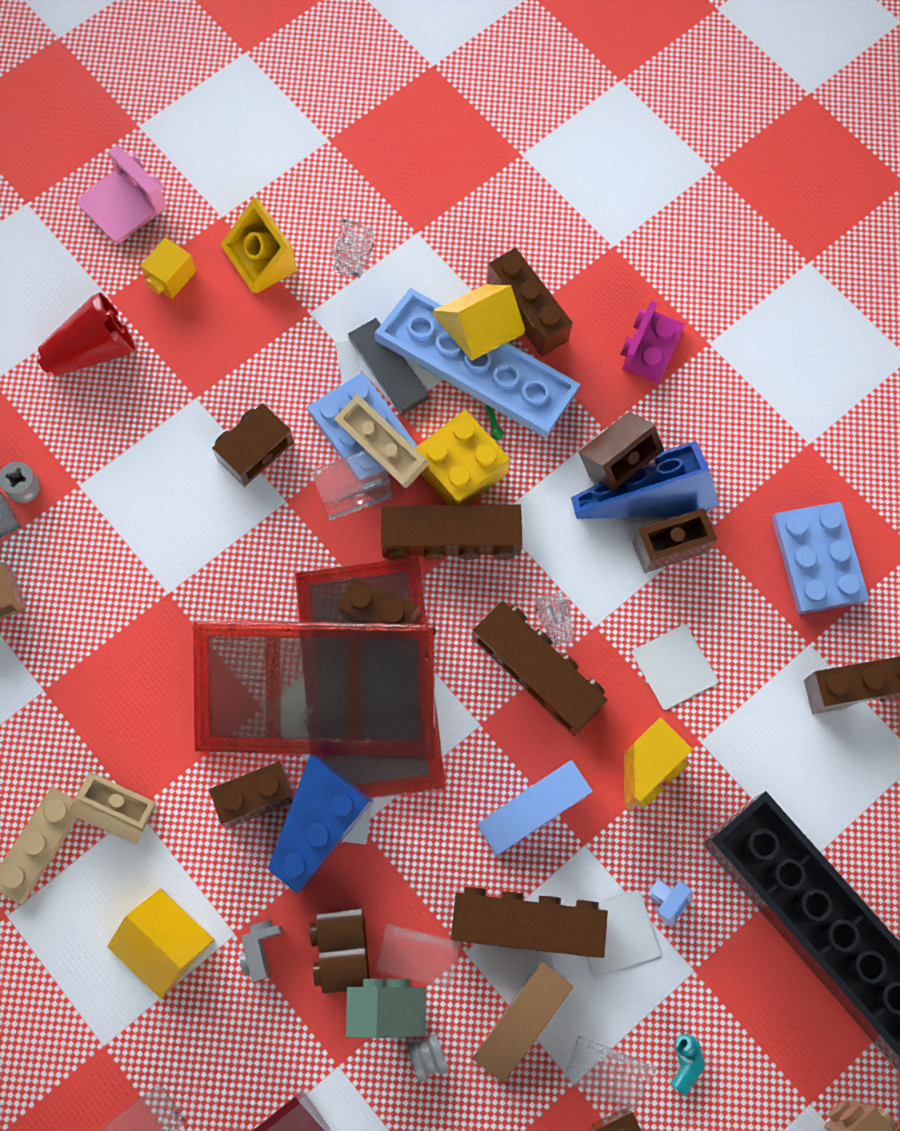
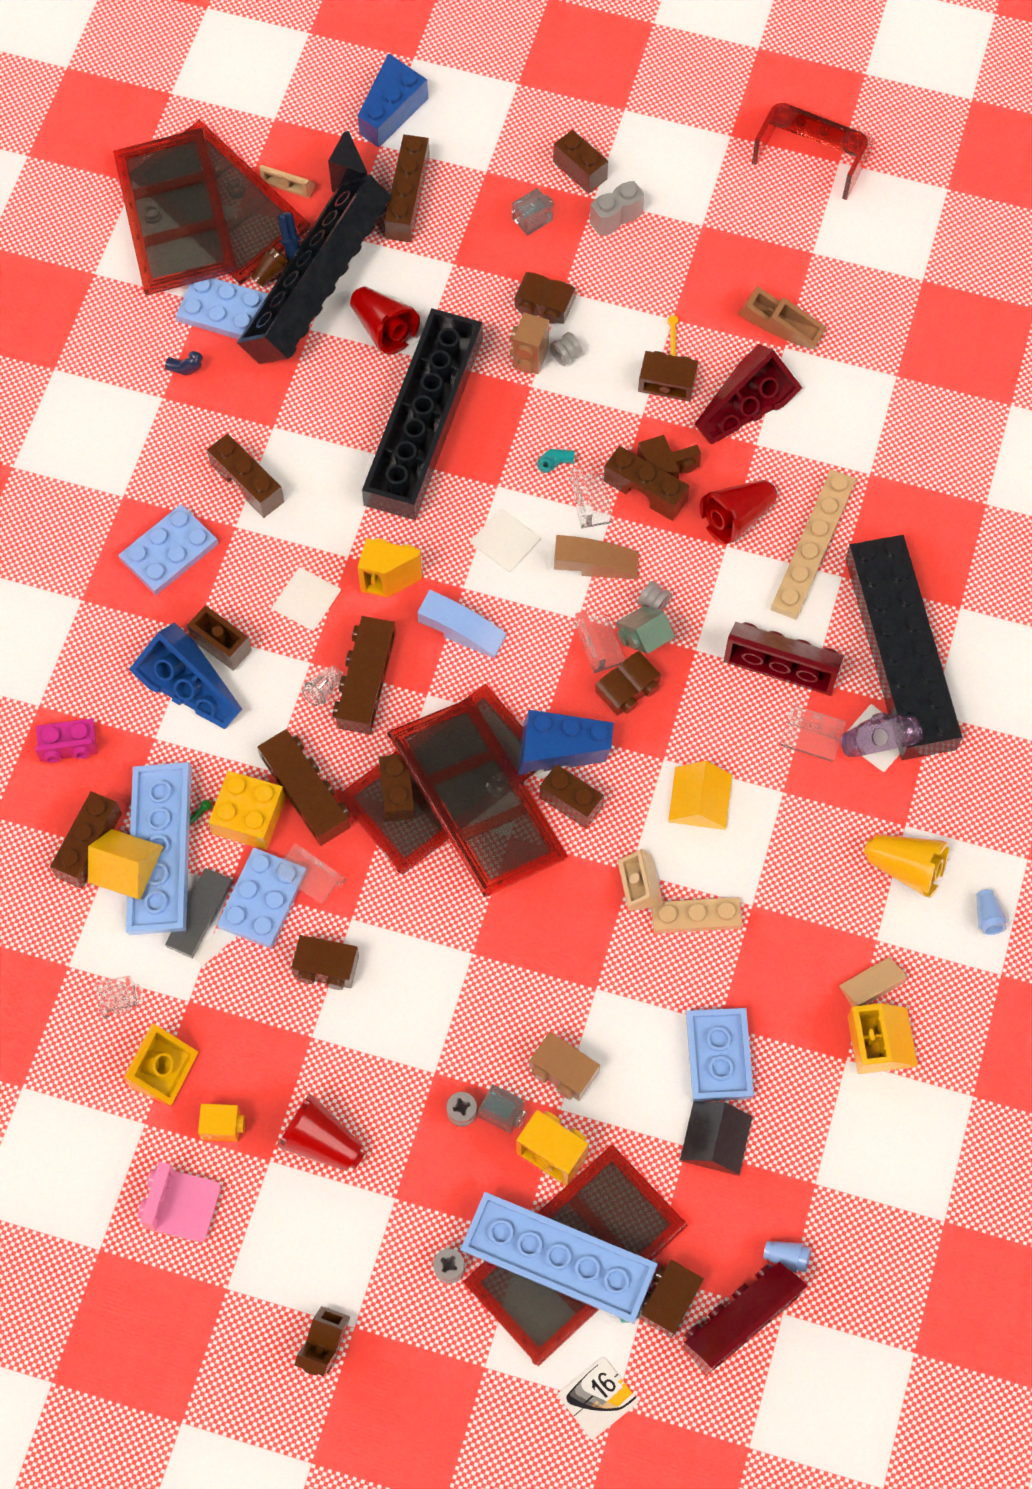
camera: 120 degrees left, 5 degrees down
light grey bracket [239,920,284,982] -> none
tan plate [334,394,430,488] -> none
reddish brown brick [450,887,608,958] -> none
reddish brown brick [578,412,664,491] -> none
light blue tile [649,880,693,927] -> none

